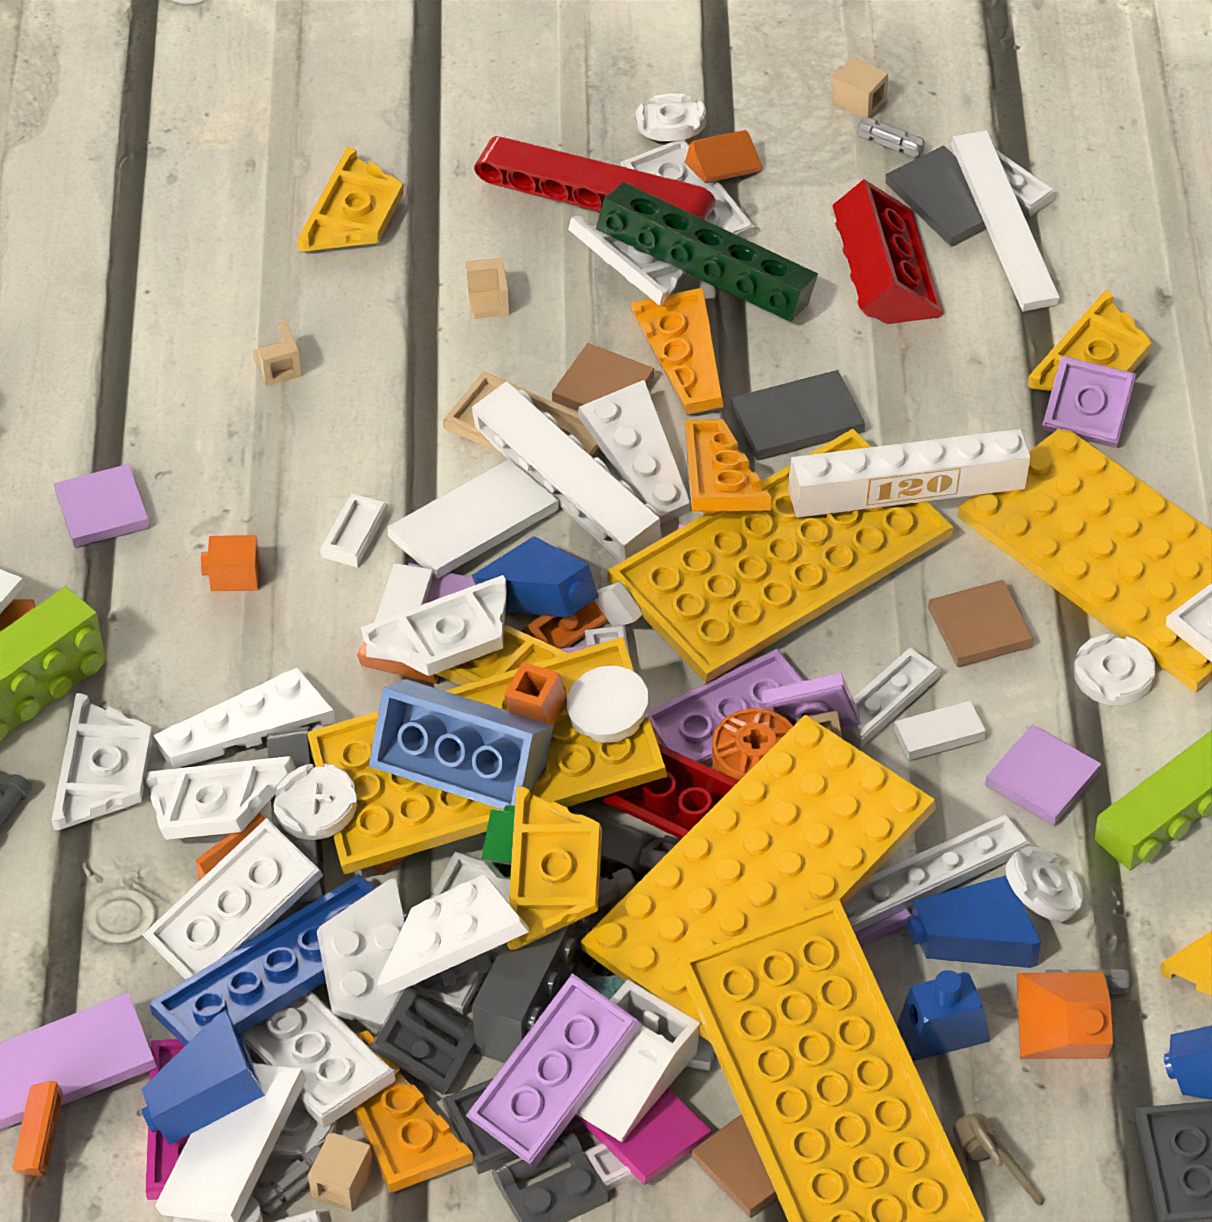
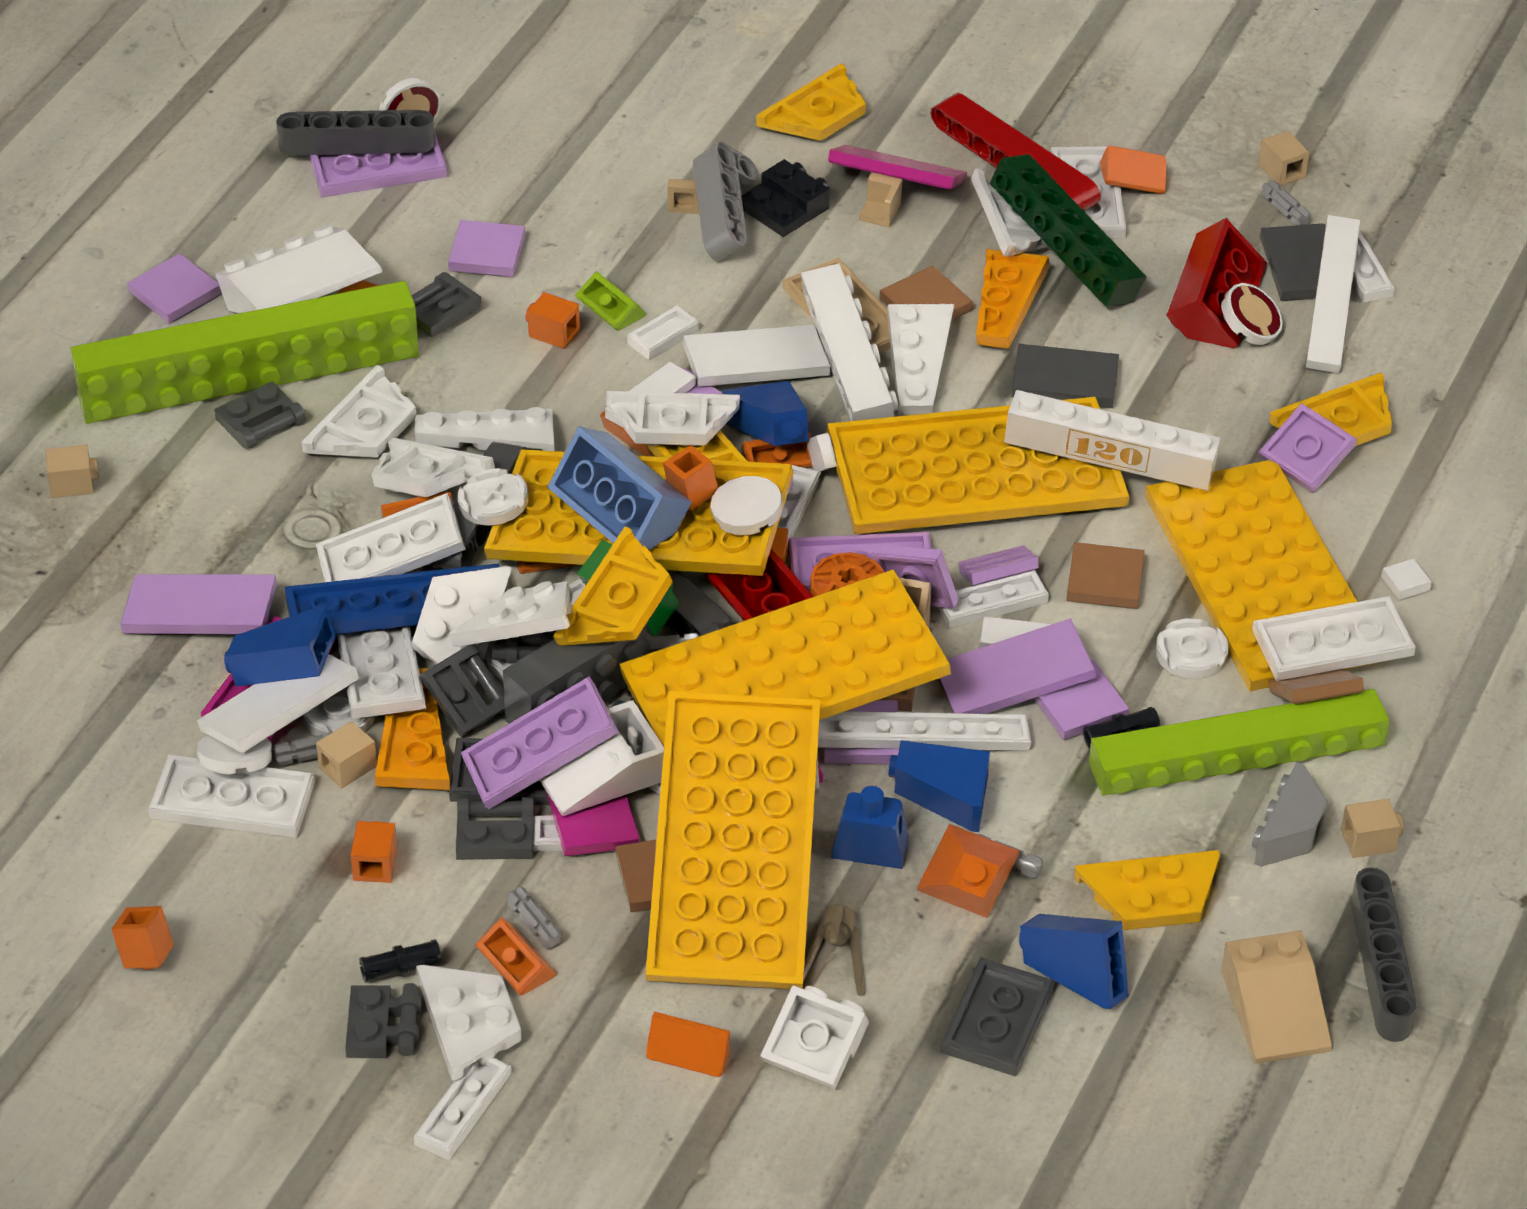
camera: 25 degrees right, 5 degrees down
orange slope [13,1081,63,1177] -> none
white tile [635,93,707,142] -> none
light orange wing [685,419,771,514] -> none
white tile [1006,846,1084,922] -> none
none -> dark grey plate [411,272,482,338]
none -> lime slope [574,271,646,331]
none -> light grey beam [693,142,758,262]
none -> black plate [741,159,830,238]
none -> dark pink tile [828,145,967,190]
none -> lavender tile [938,618,1096,714]
none -> lavender tile [958,545,1039,585]
none -> black pin [1083,707,1160,749]
none -> tile [1221,283,1283,345]

